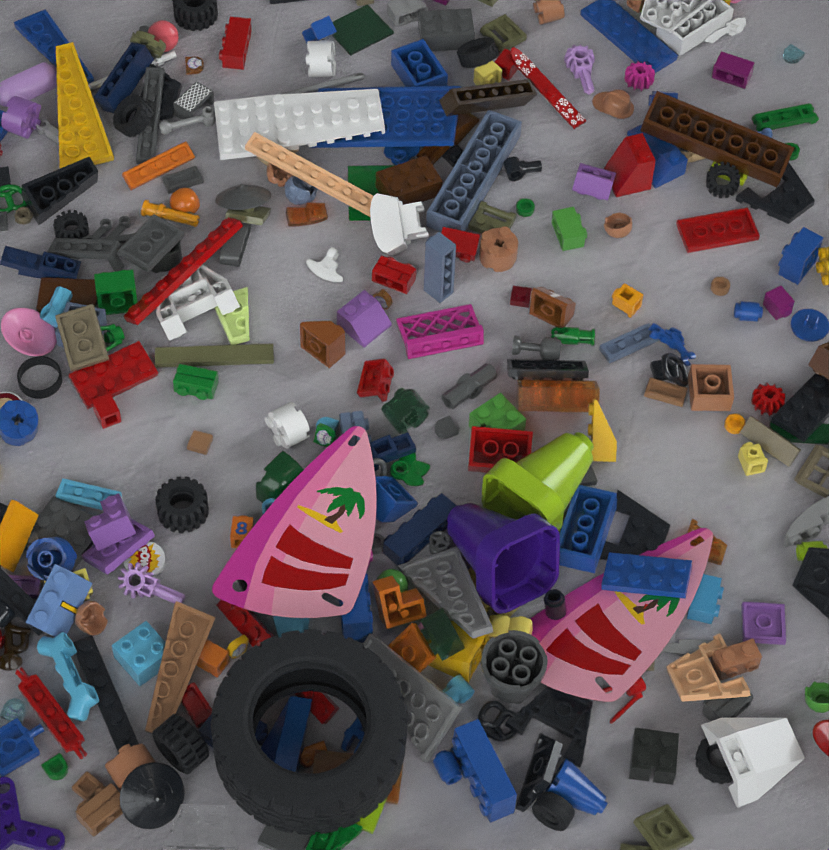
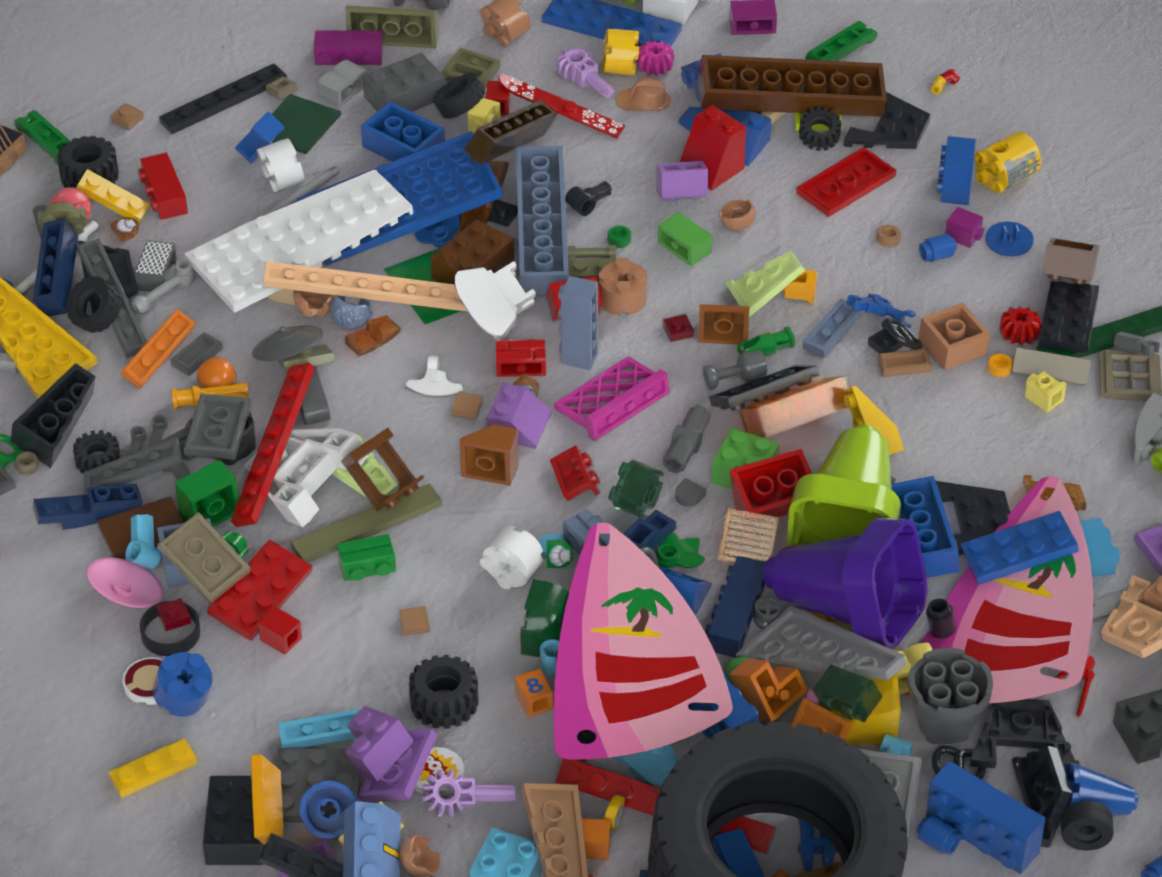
camera: 25 degrees left, 10 degrees down
none -> yellow plate [76,169,150,224]
none -> dark red plate [156,598,191,632]
none -> reddish brown panel [341,427,424,512]
none -> medium nougat tile [452,392,483,420]
none -> yellow brick [602,29,639,76]
none -> clear orange tile [717,508,780,563]
none -> yellowish green wing [725,251,805,317]

